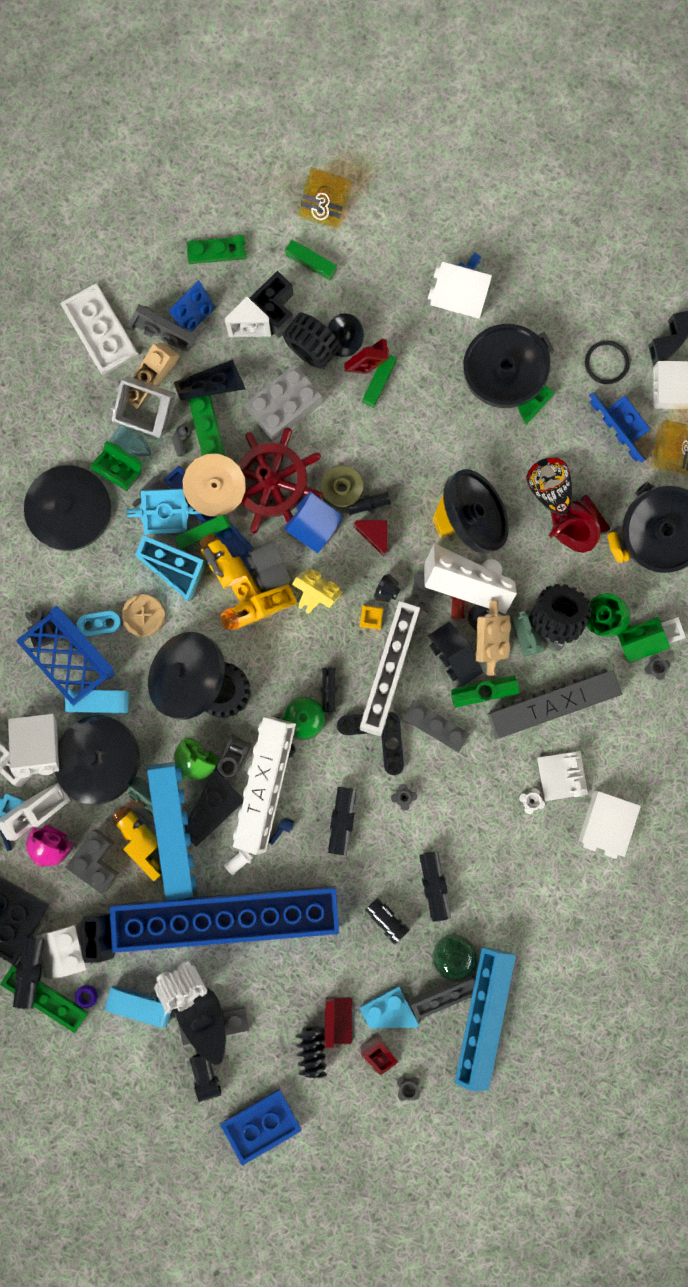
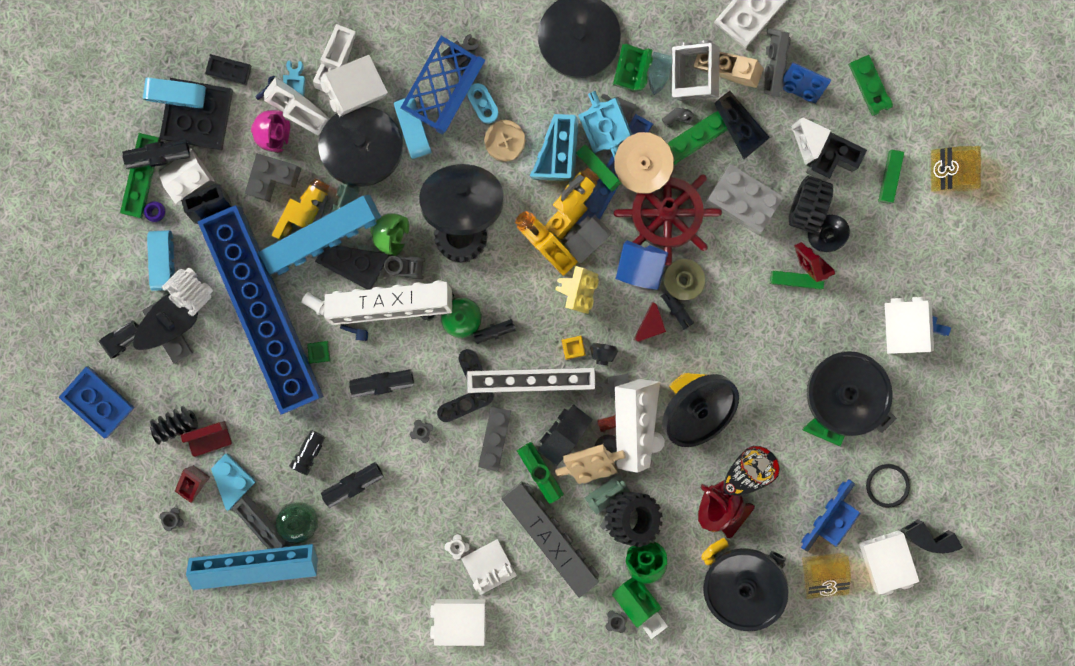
camera: 70 degrees right, 5 degrees up
none -> green tile [307,341,331,364]

